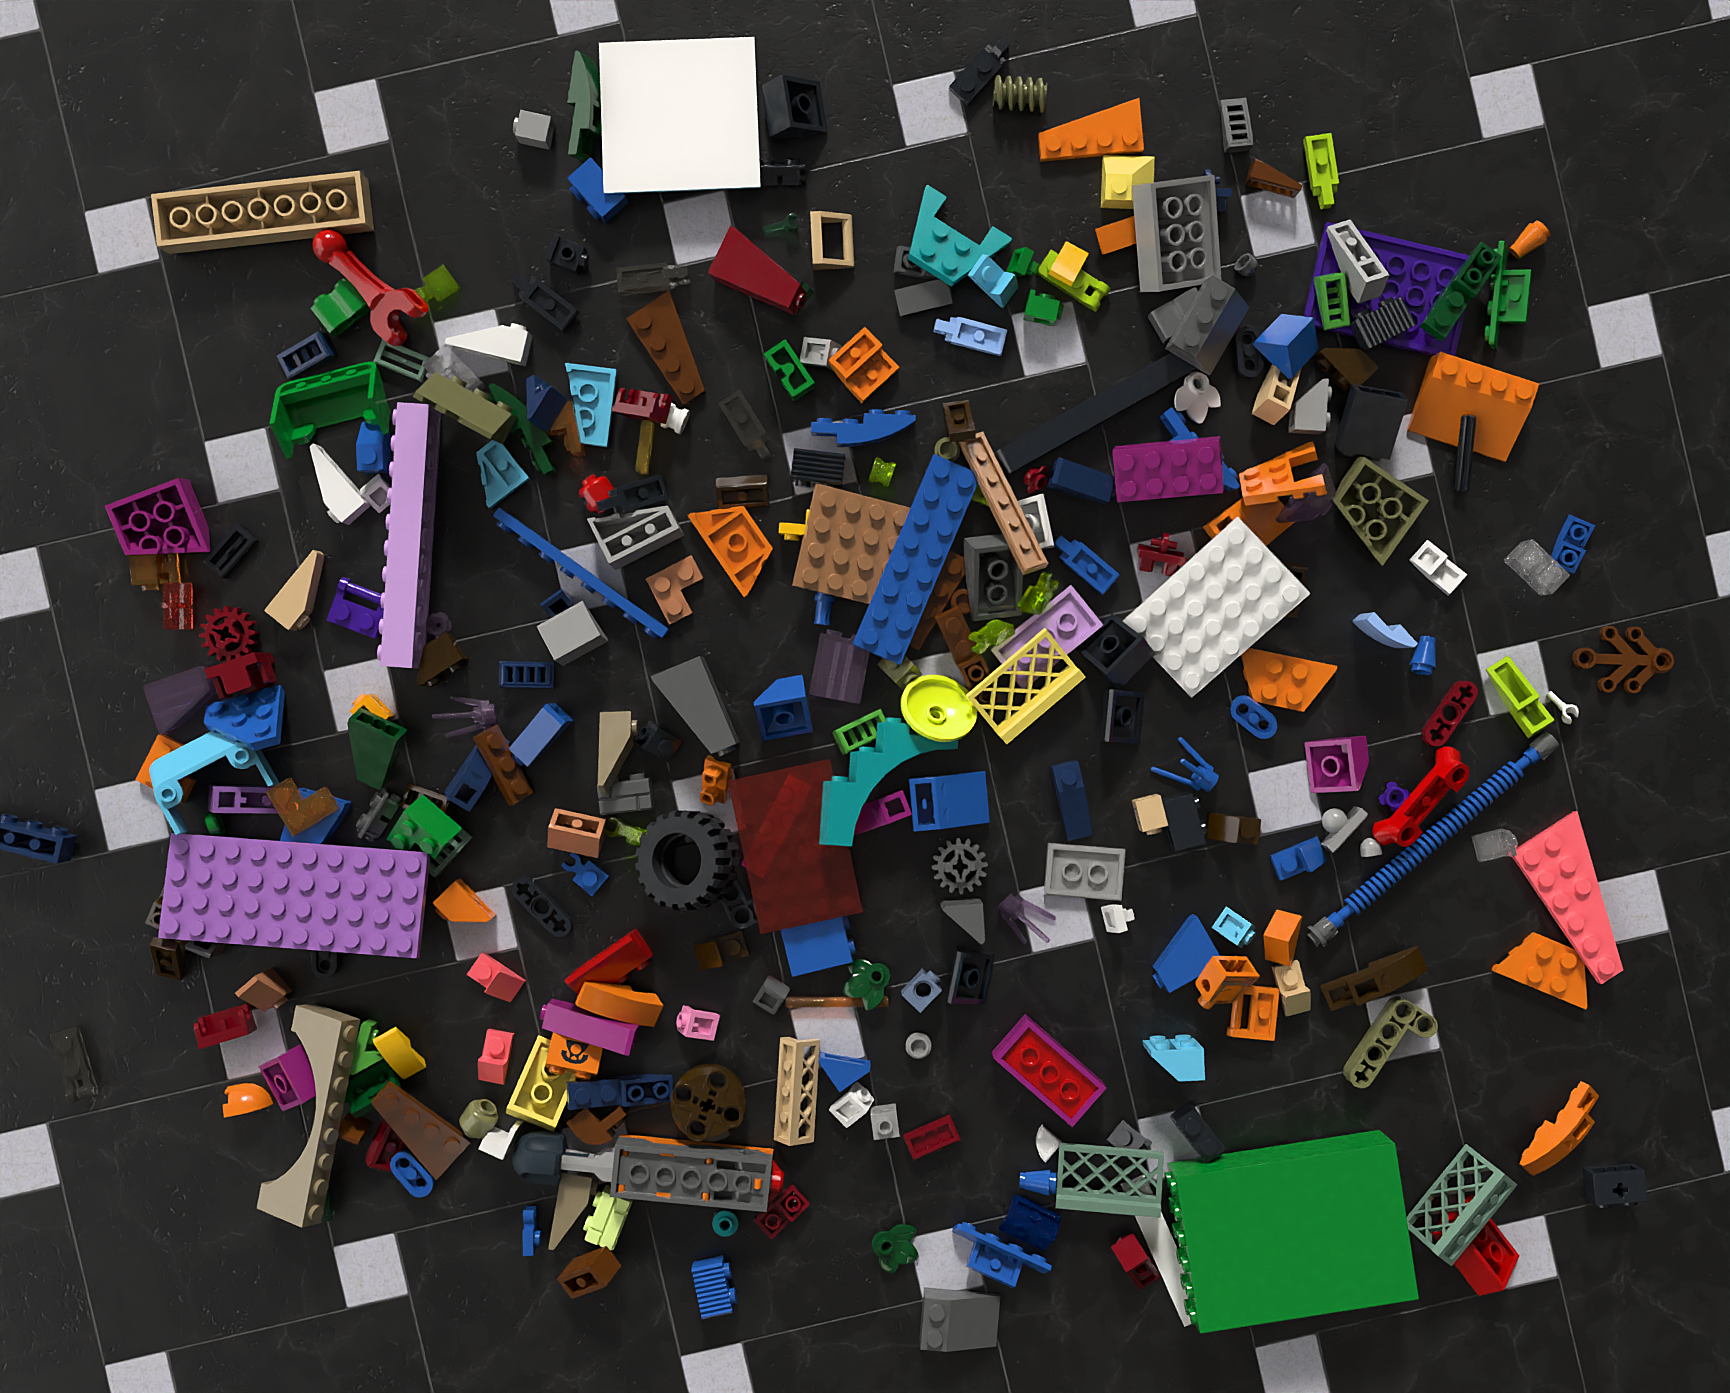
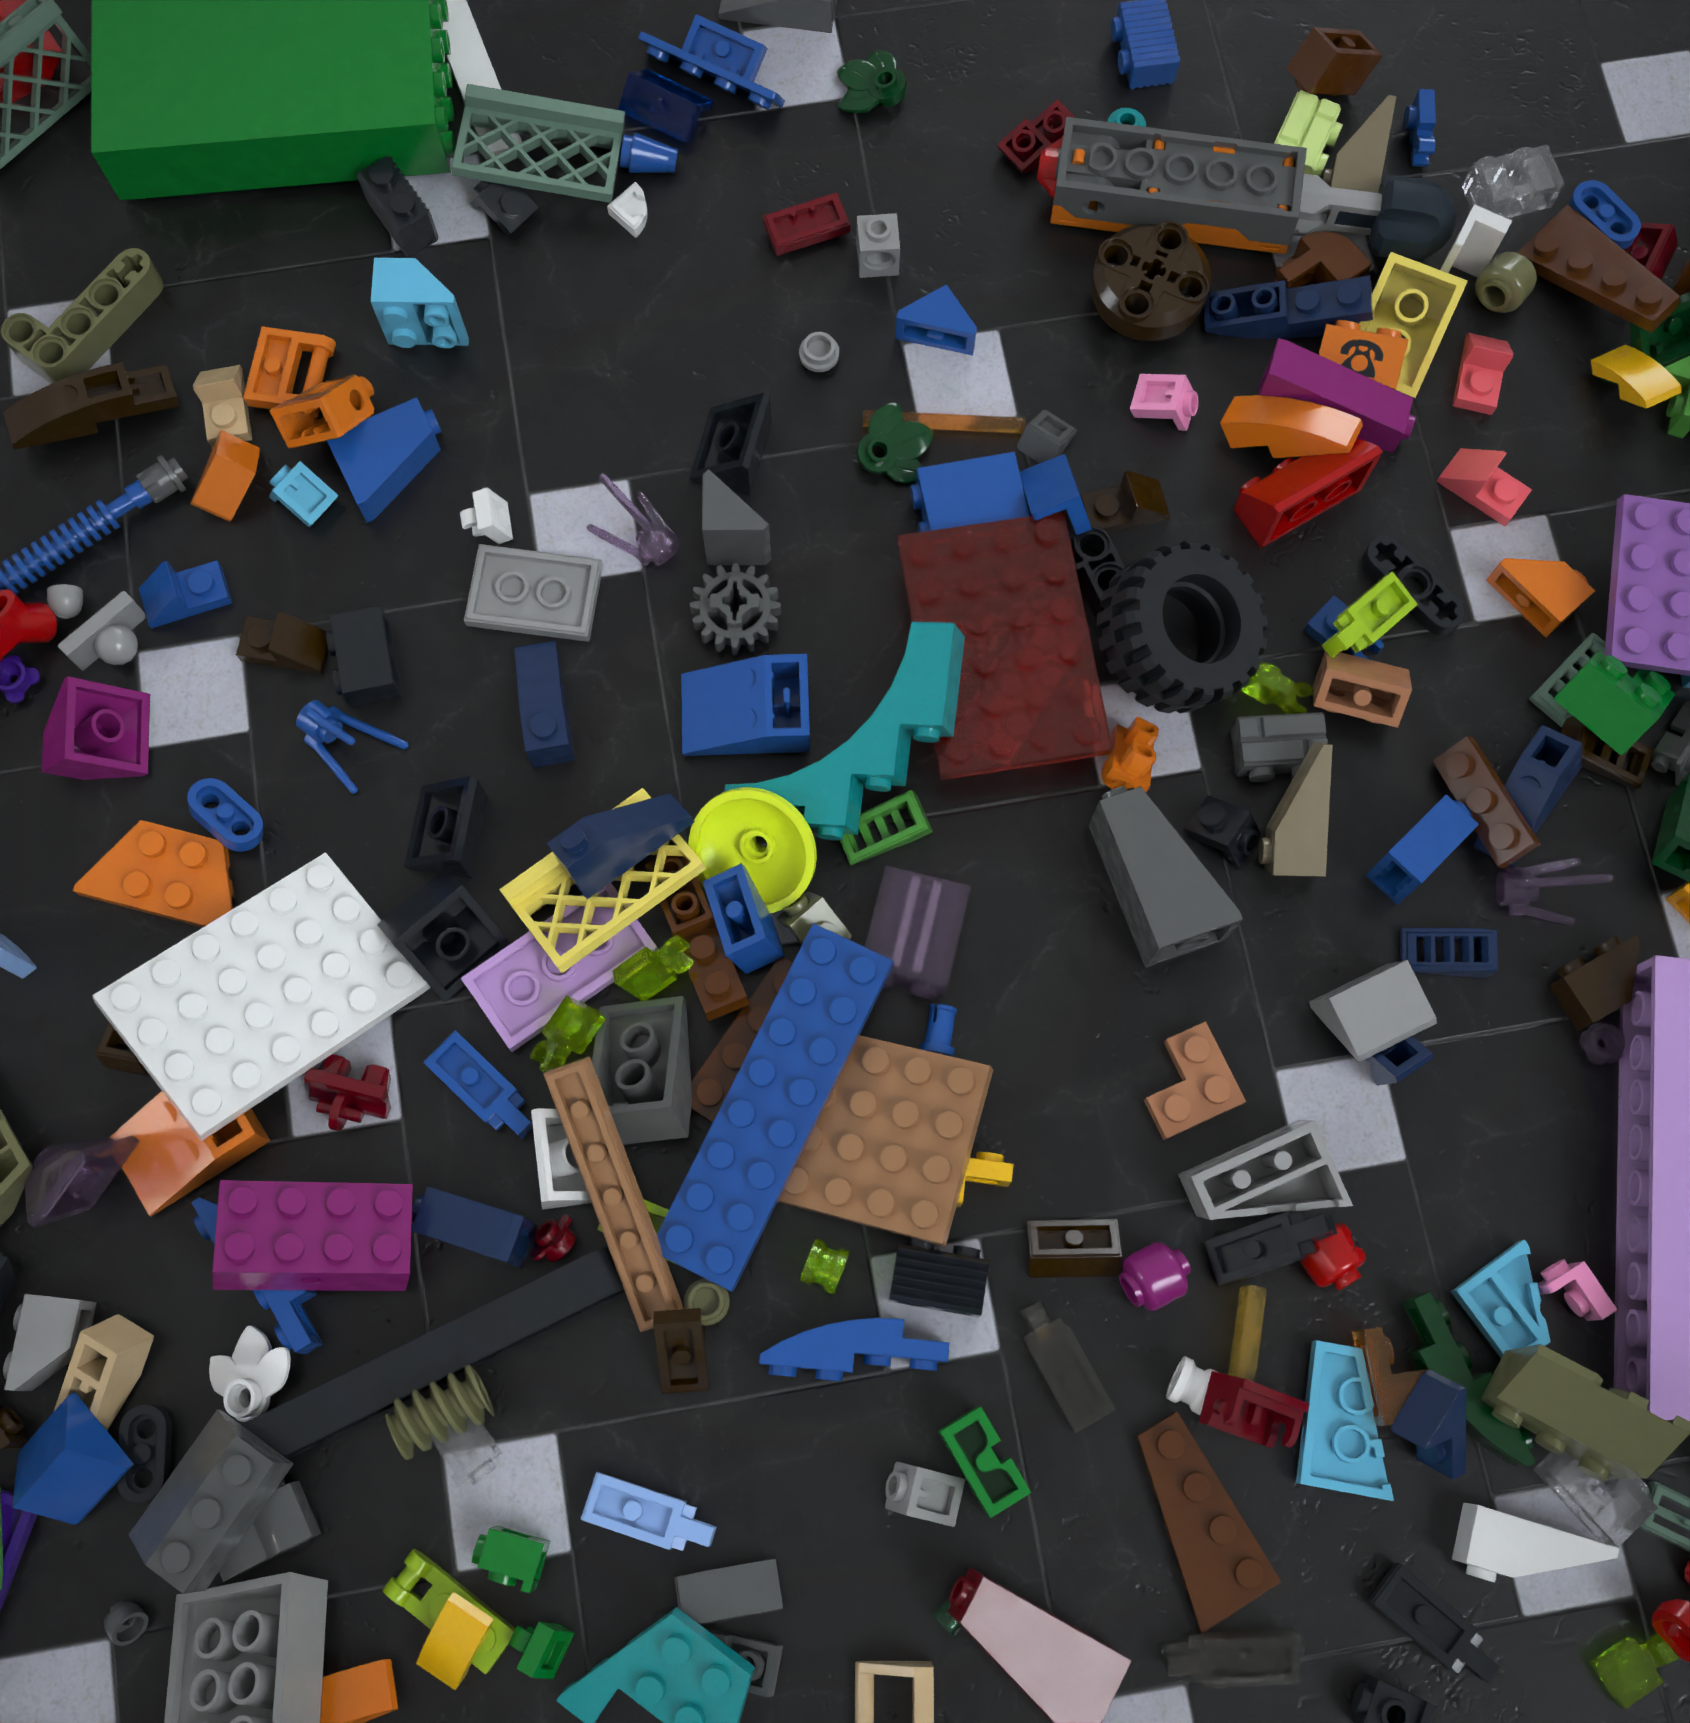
camera: 175 degrees left, 15 degrees down
blue plate [493,508,670,639] -> none
orange wing [687,506,773,598] -> none
blue slope [754,675,813,741] -> none
tan fence [774,1037,820,1146] -> none
orange slope [828,327,899,403] -> none
white bracket [829,1082,874,1128] -> none
magenta slope [854,789,912,835] -> none
sand blue brick [901,969,942,1013] -> none
reddish brown tile [950,589,970,615] -> none
medium azure slope [968,254,1018,308] -> none
red brick [992,1014,1106,1127] -> none
dark red slope [1111,1233,1162,1290] -> none
tan brick [1131,794,1168,835] -> none
orange wing [1239,441,1327,506] -> none
none -> olive piece [385,1364,495,1460]
none -> clear bracket [432,1416,502,1485]
none -> dark blue slope [547,793,694,899]
none -> blue slope [703,863,785,974]
none -> blue panel [1020,454,1092,536]
none -> magenta head [1119,1241,1191,1311]
none -> lime hinge [1322,571,1418,658]
none -> clear brick [1462,144,1565,218]
none -> bright pink bracket [1538,1259,1617,1321]

